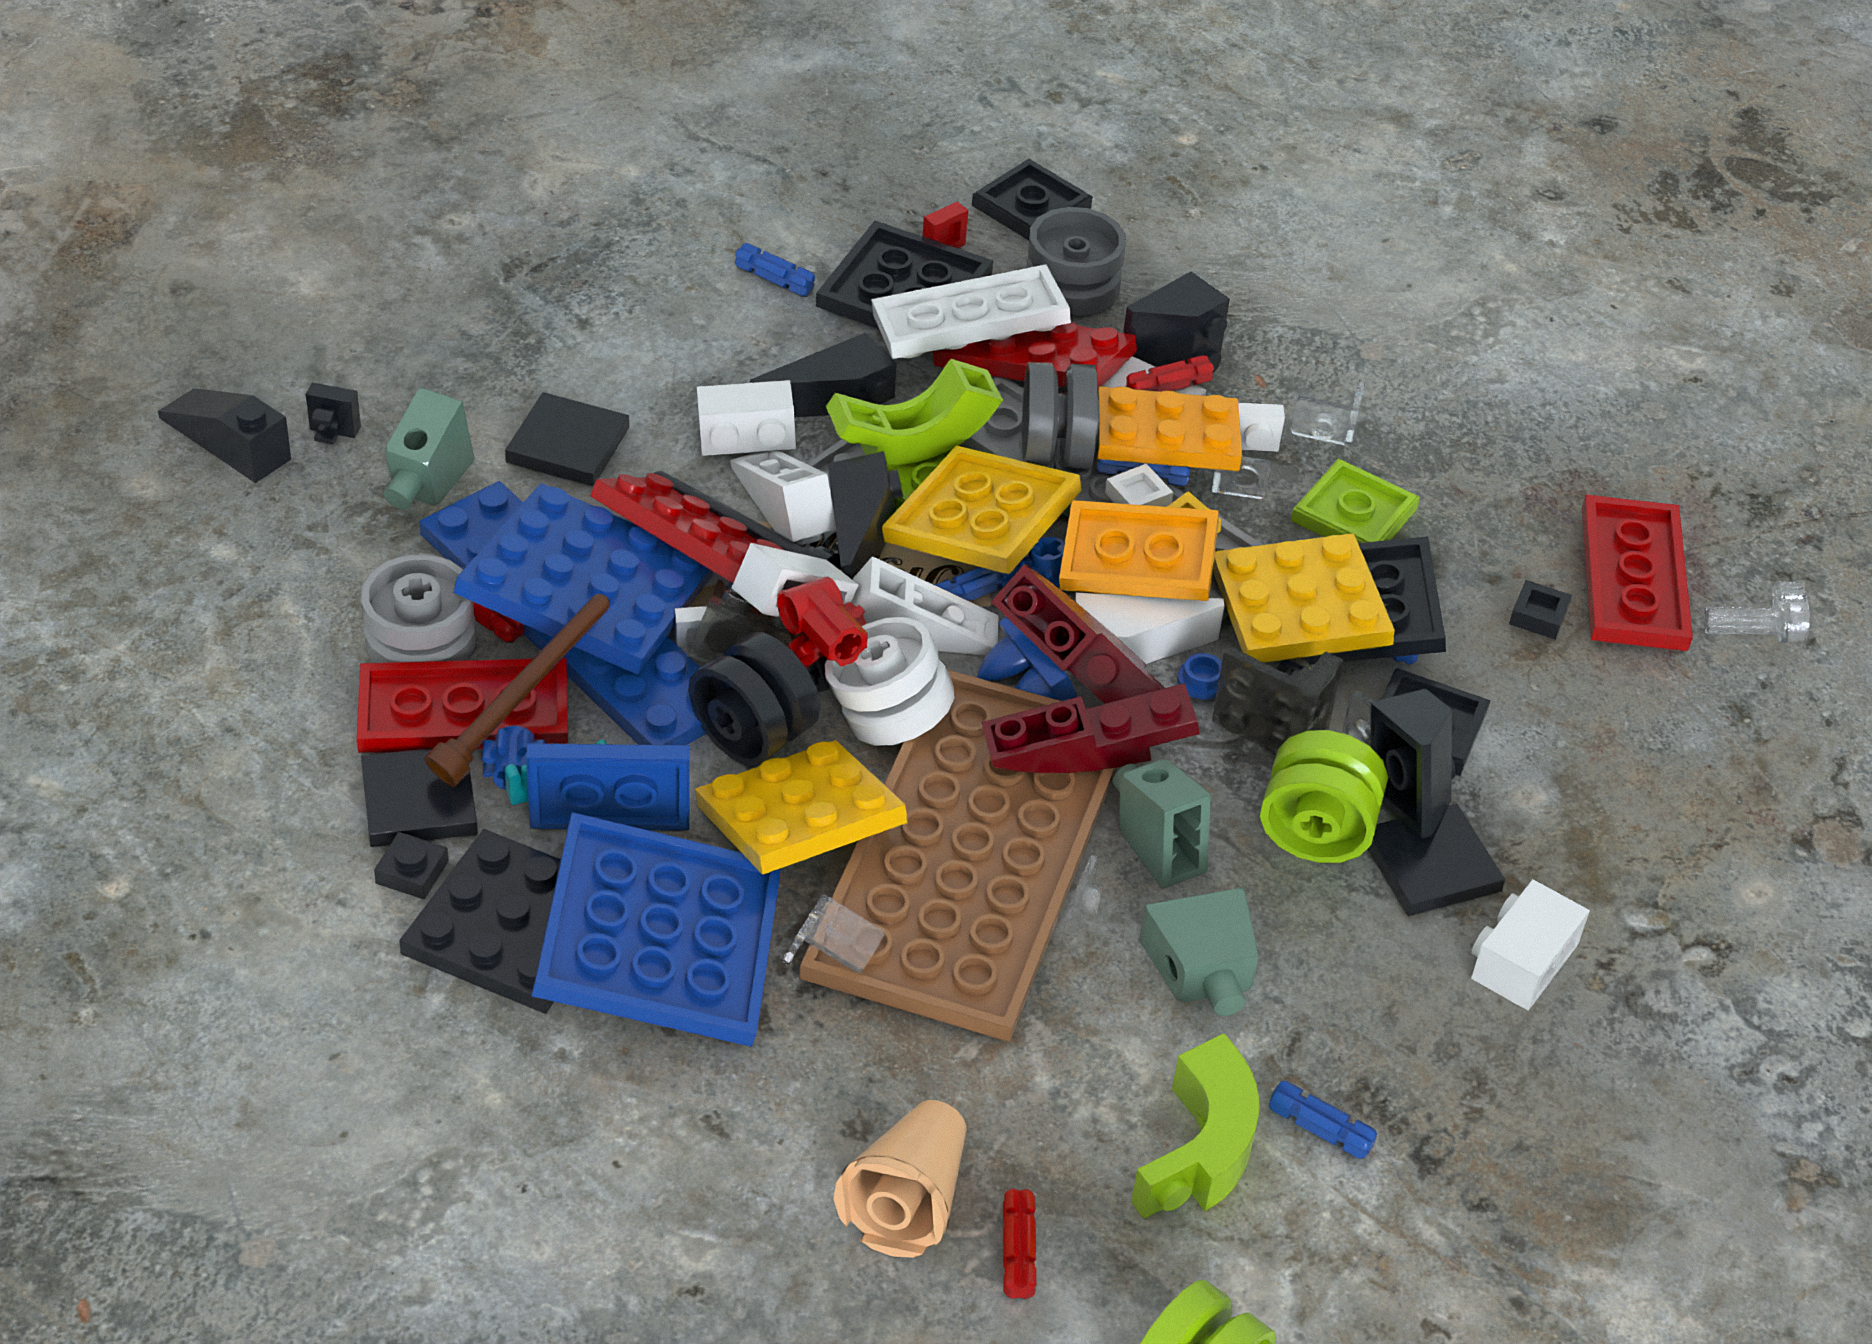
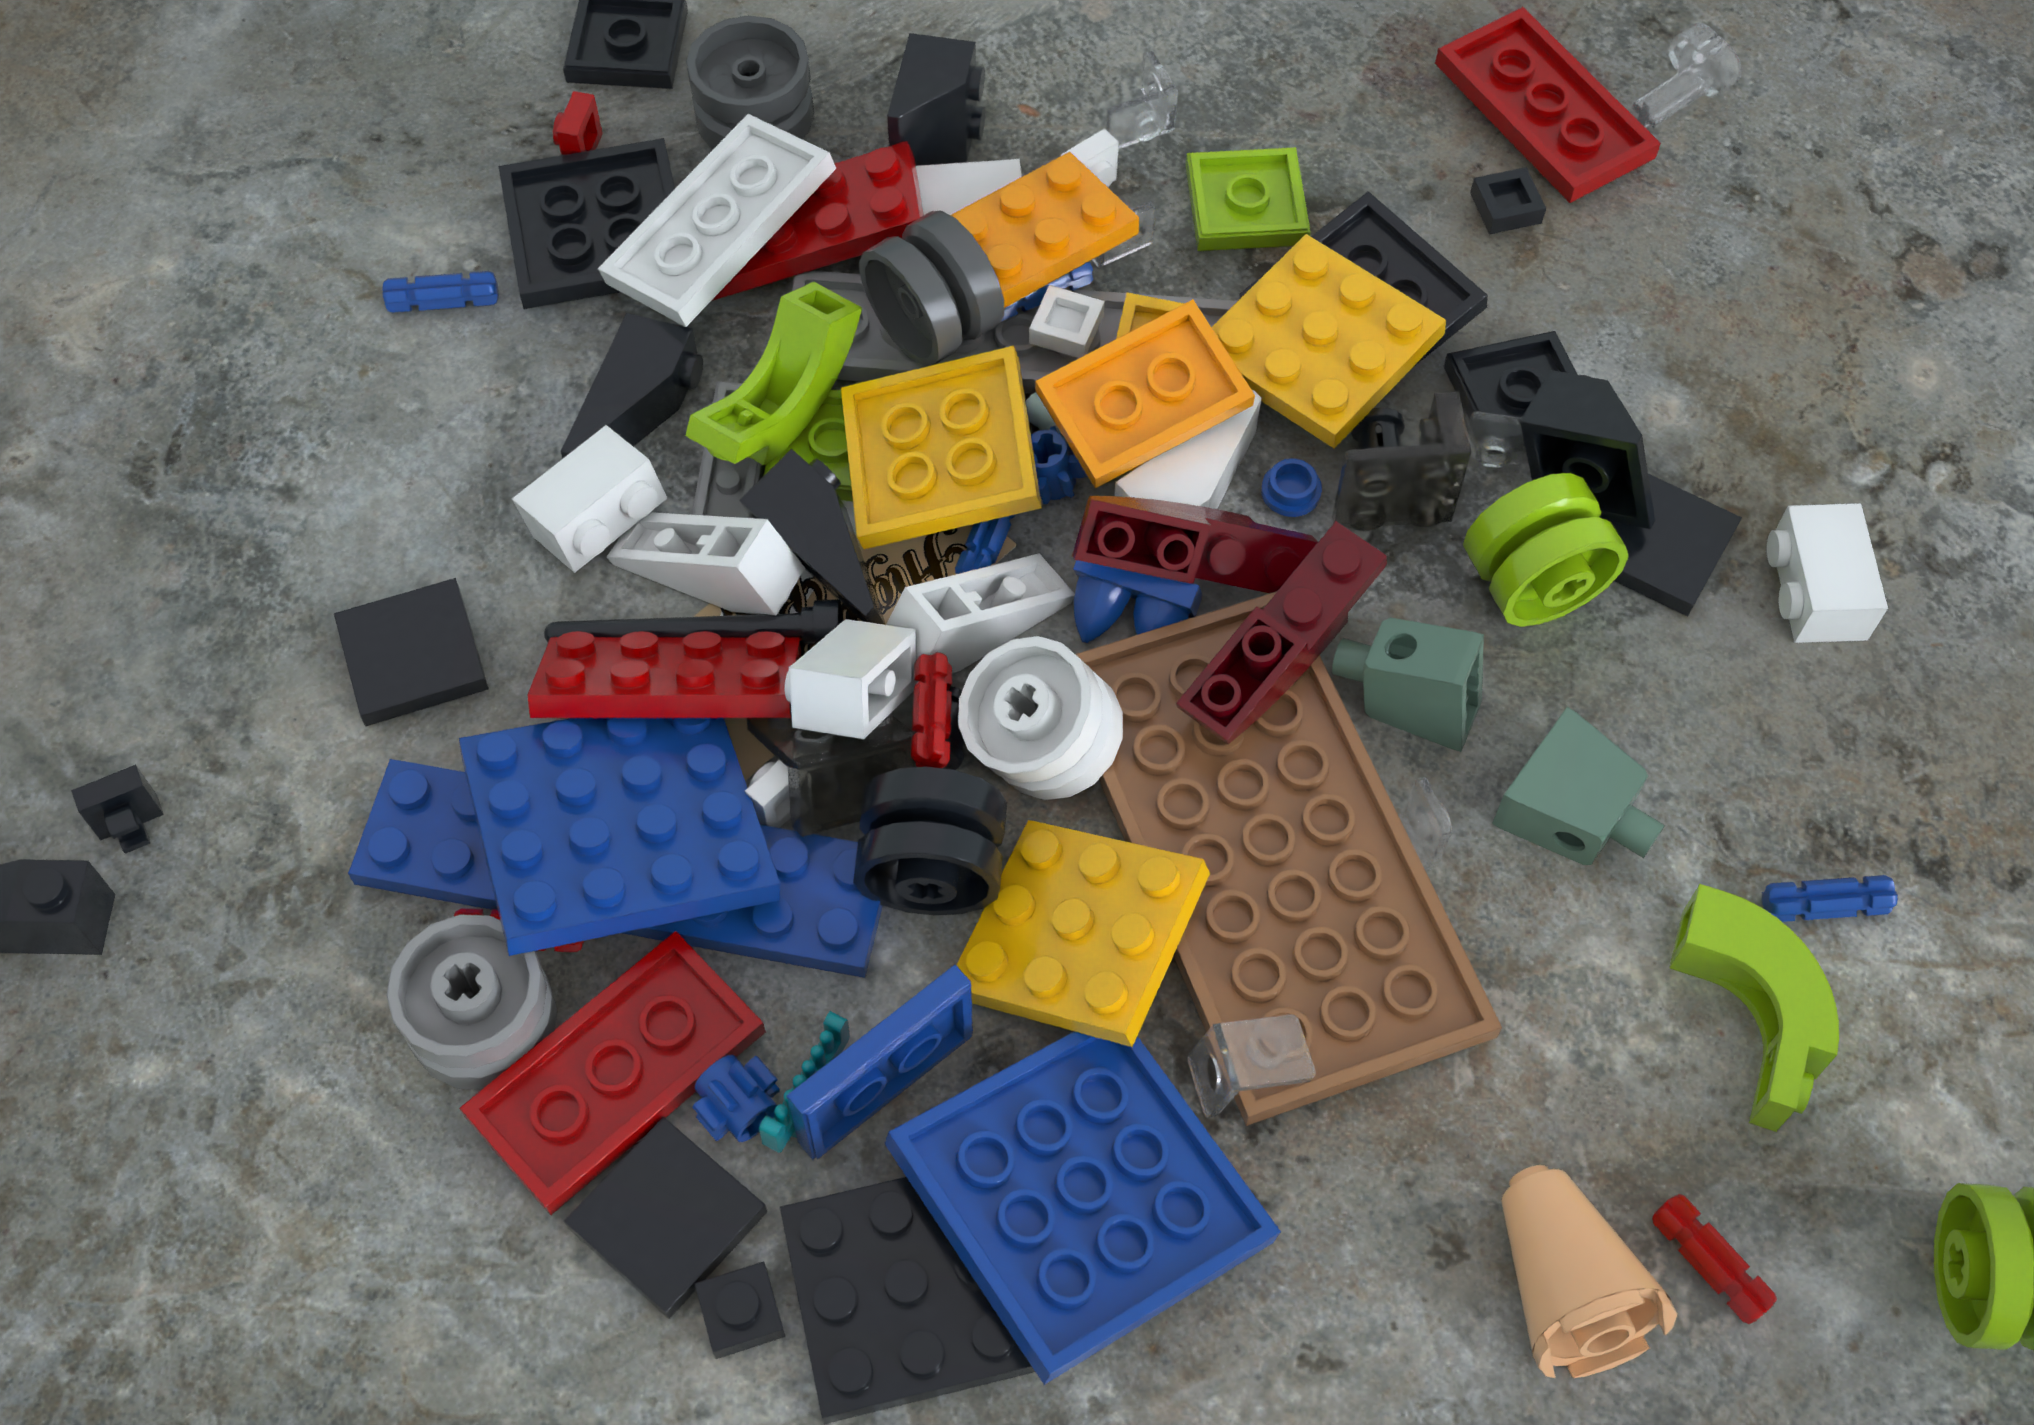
camera: 35 degrees left, 15 degrees up
sand green torso [384,387,475,510] -> none
reddish brown piece [424,594,610,787] -> none
red piece [777,577,868,667] -> none
red axle [1125,355,1214,392] -> none

